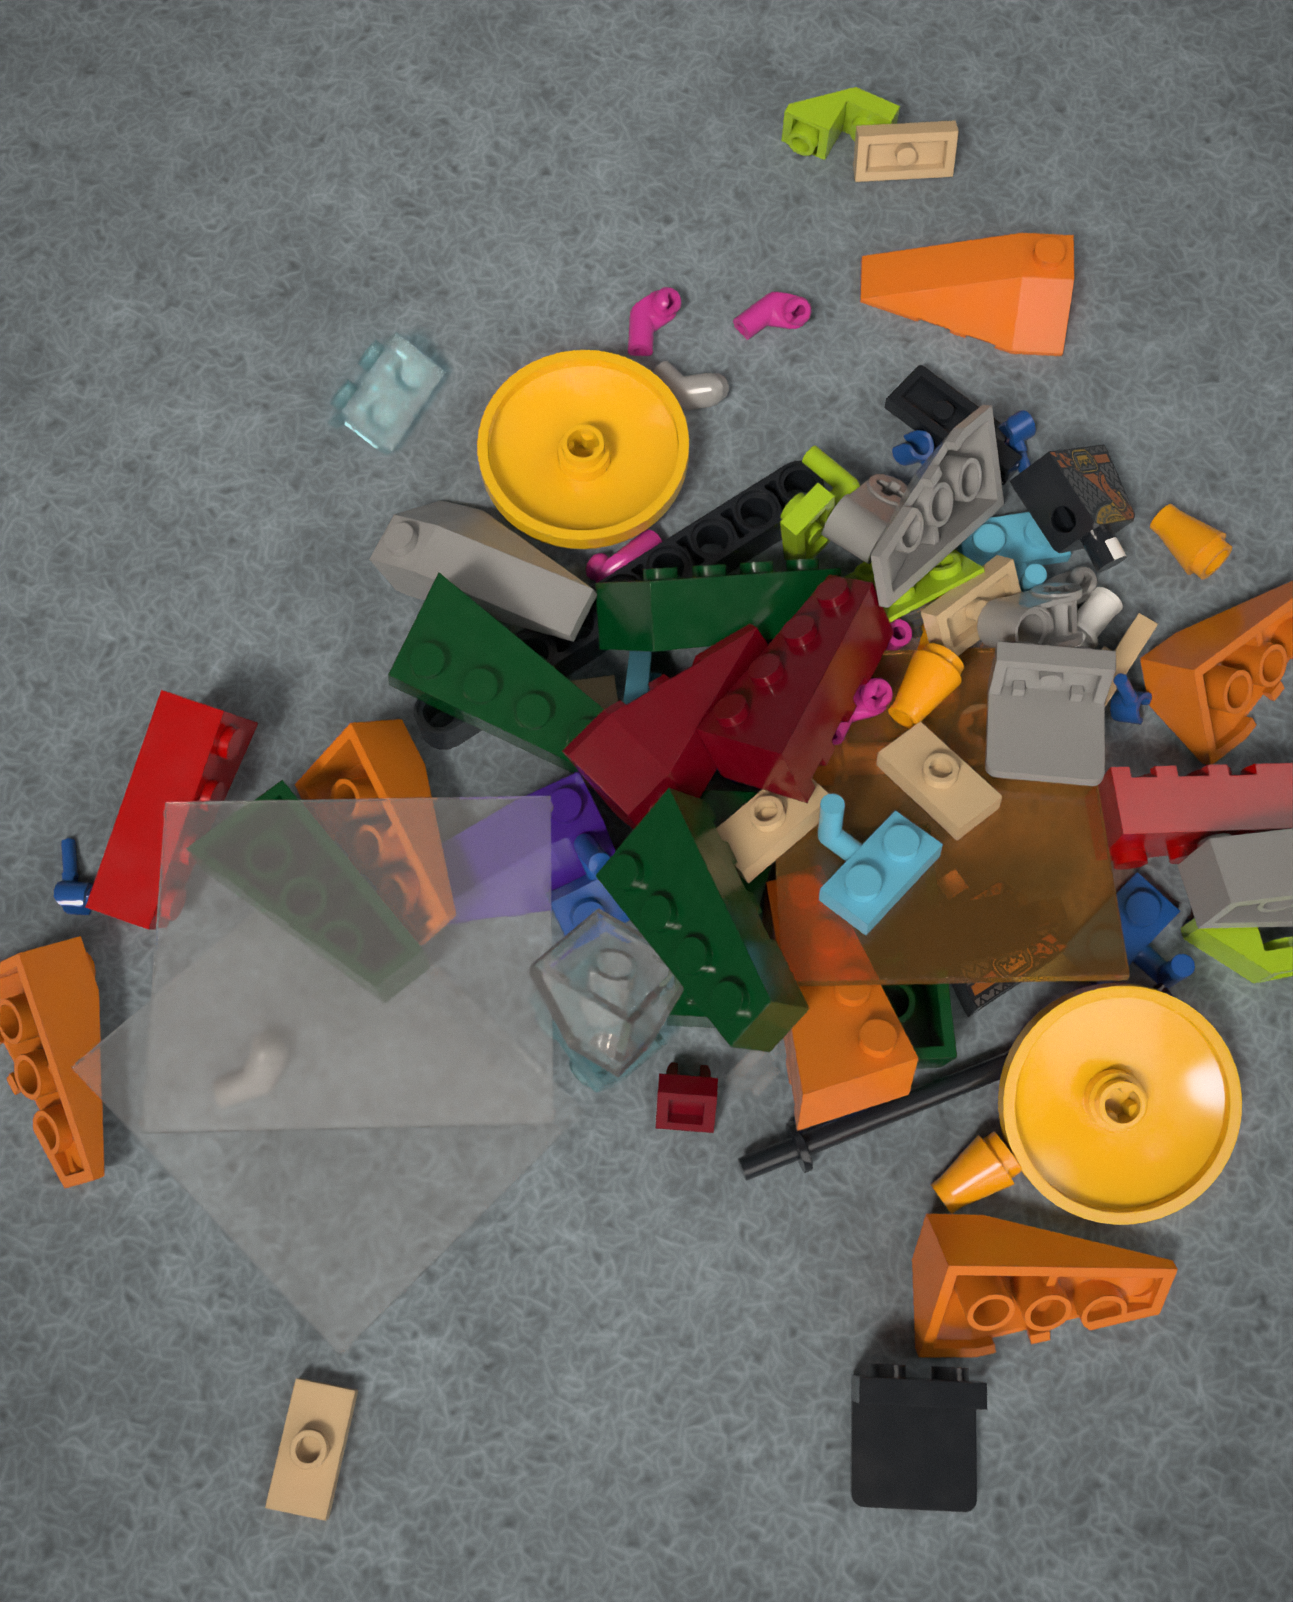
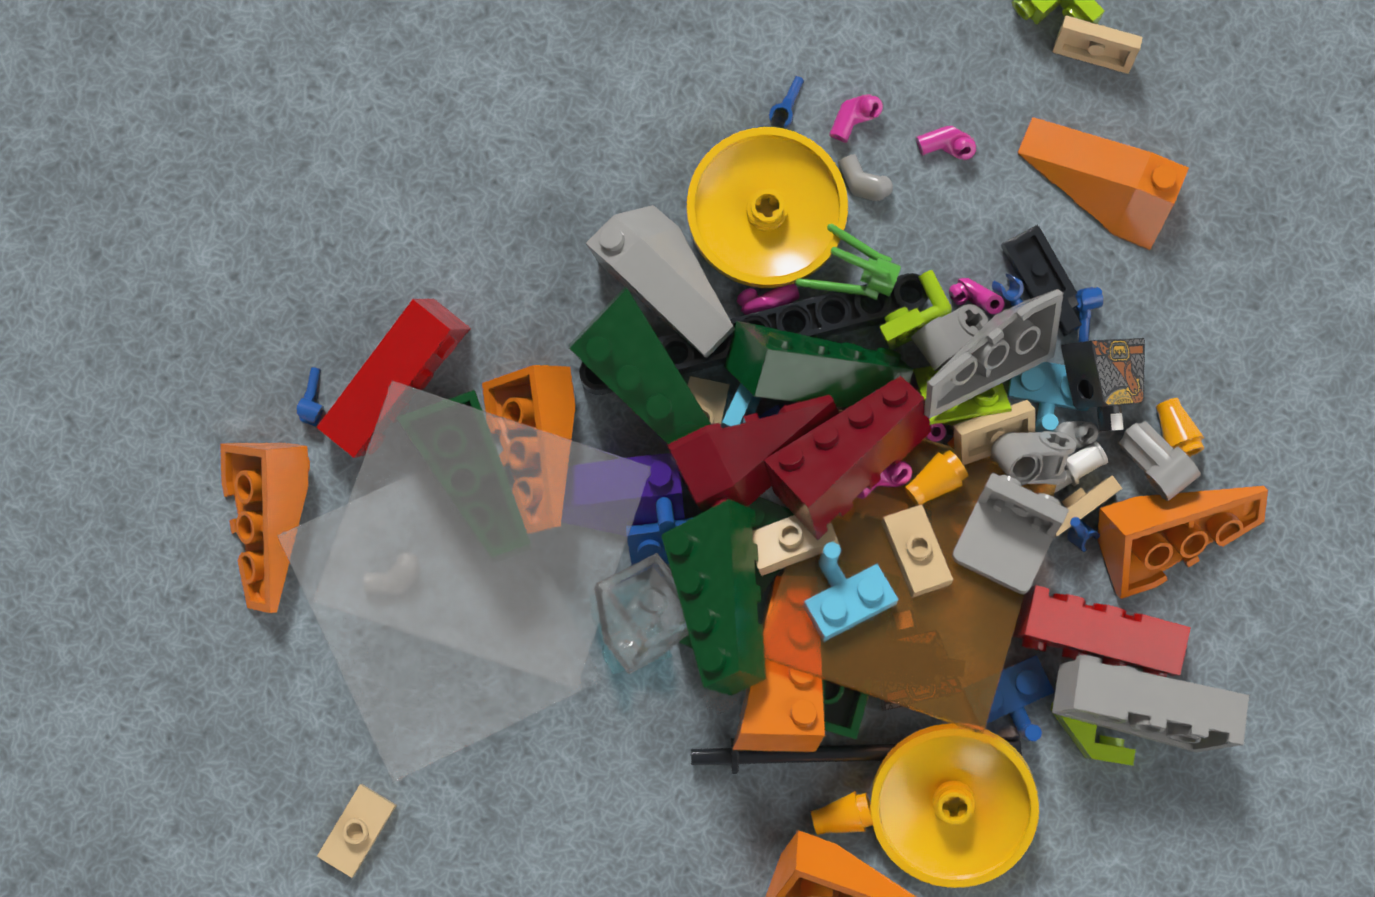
camera: 20 degrees right, 10 degrees up
clear light blue bracket [328,332,445,455] -> none
dark red tile [655,1062,718,1133] -> none
none -> blue hand [769,76,804,129]
none -> bright green plant [795,224,901,300]
none -> dark pink arm [949,278,1004,315]
none -> light grey piece [1119,421,1201,501]

